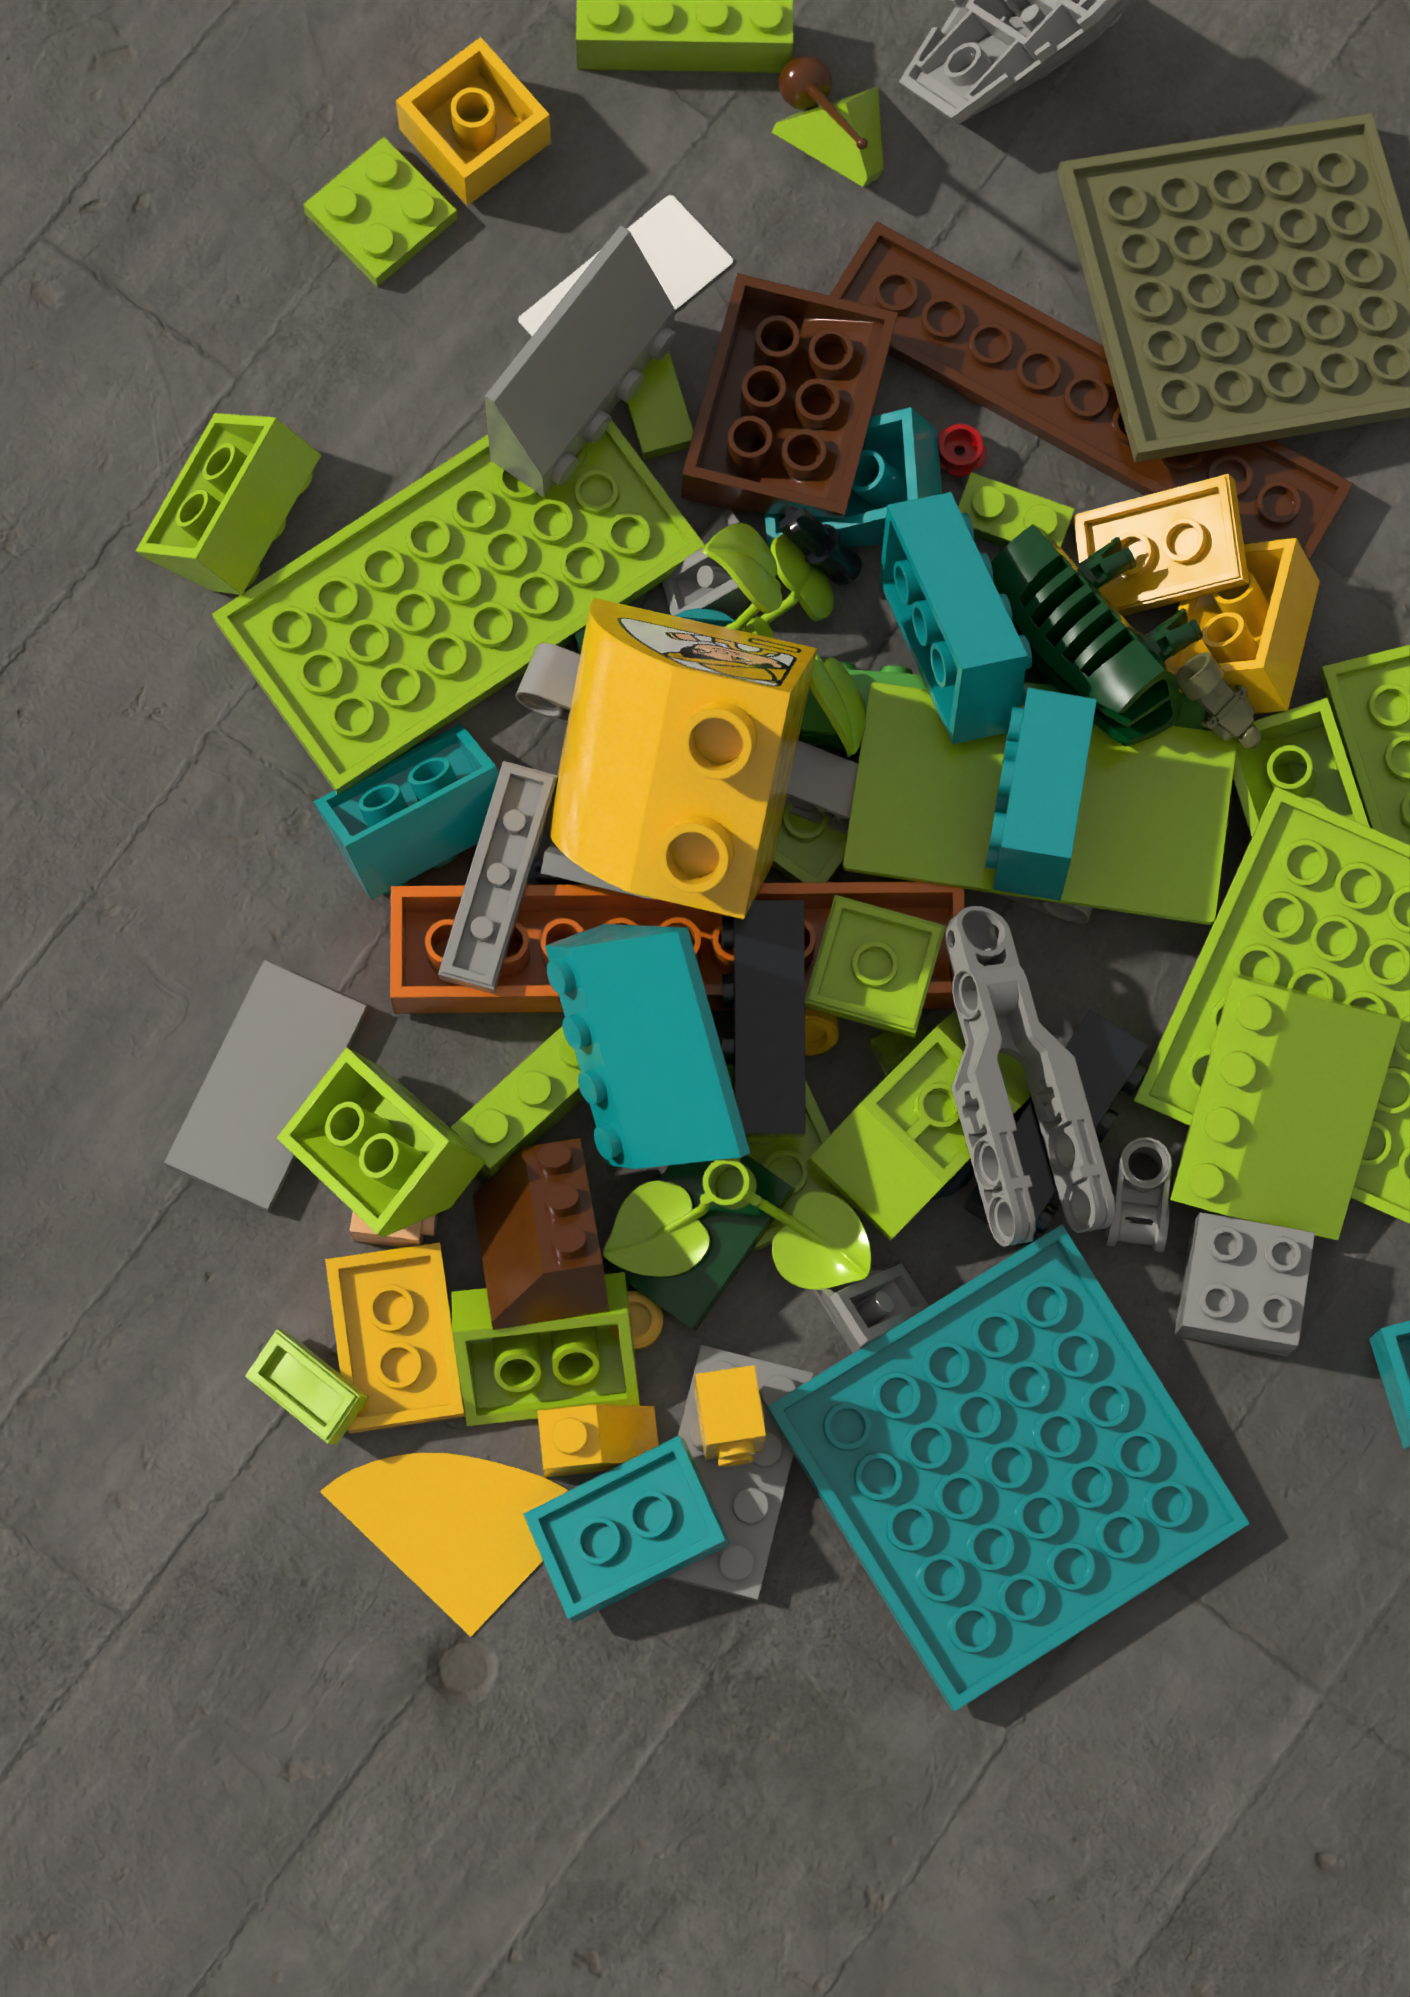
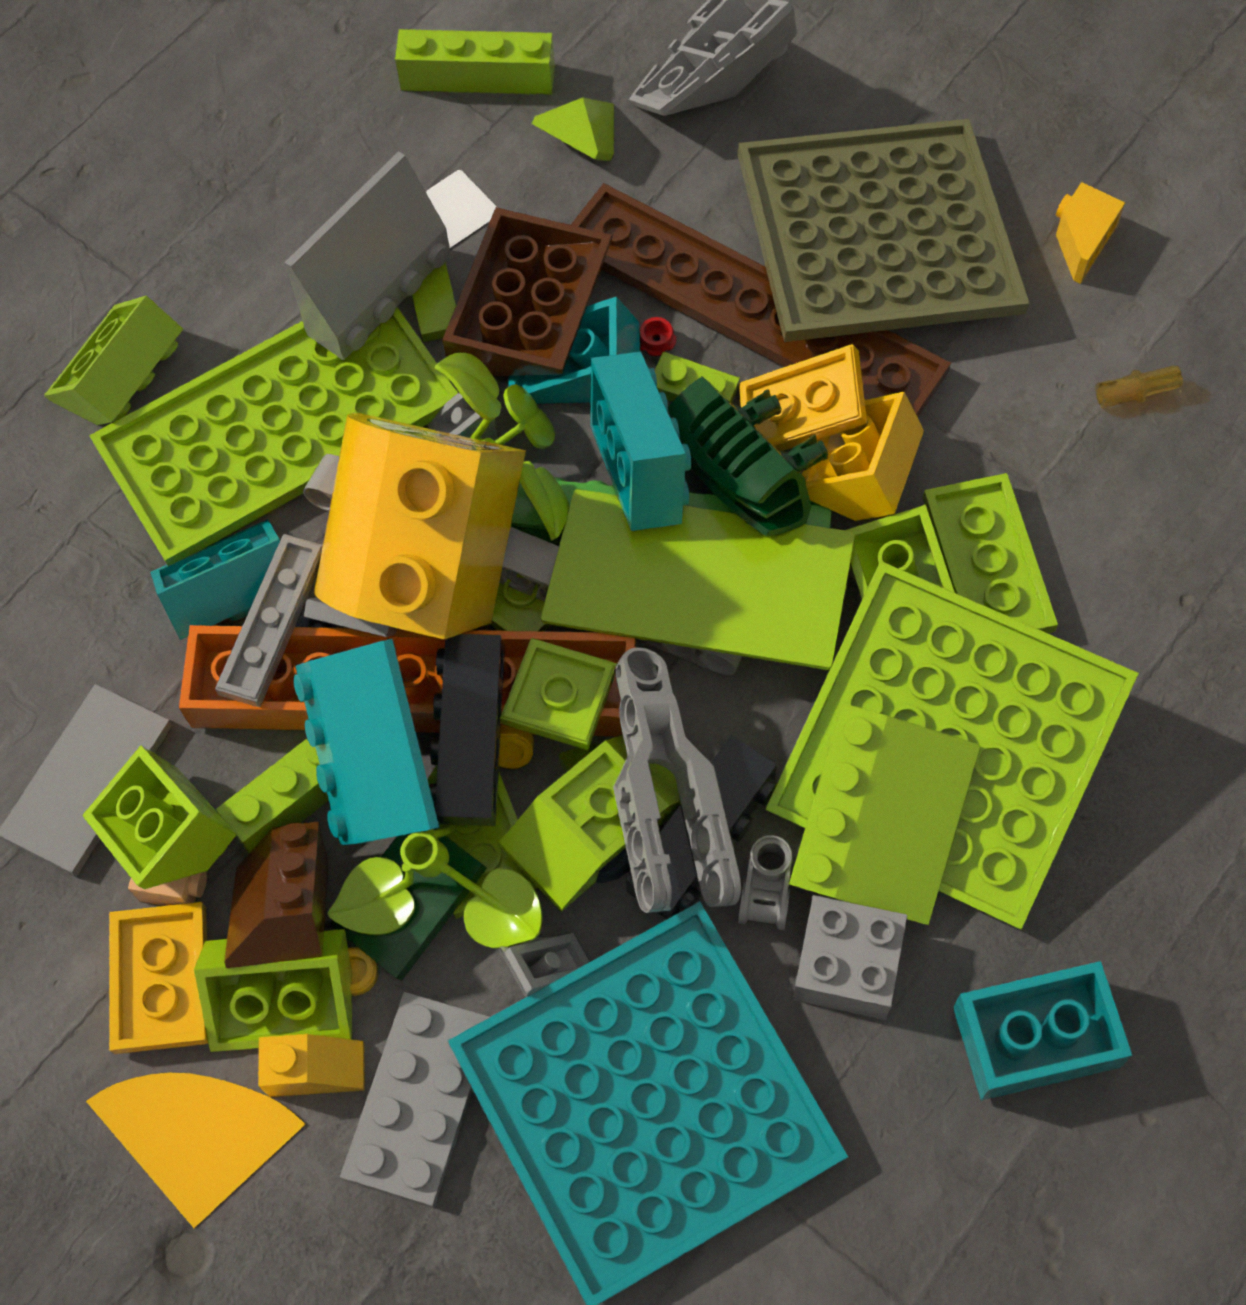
camera: 10 degrees right, 10 degrees down
lime tile [245,1329,369,1445] -> none
lime plate [303,137,457,287] -> none
yellow brick [396,37,551,206] -> none
teal plate [523,1436,731,1623] -> none
yellow brick [694,1365,766,1467] -> none
reddish brown sword [778,55,868,150] -> none
black axle [779,506,862,585] -> none
teal brick [985,688,1097,901] -> none
olive piece [1176,652,1262,749] -> none

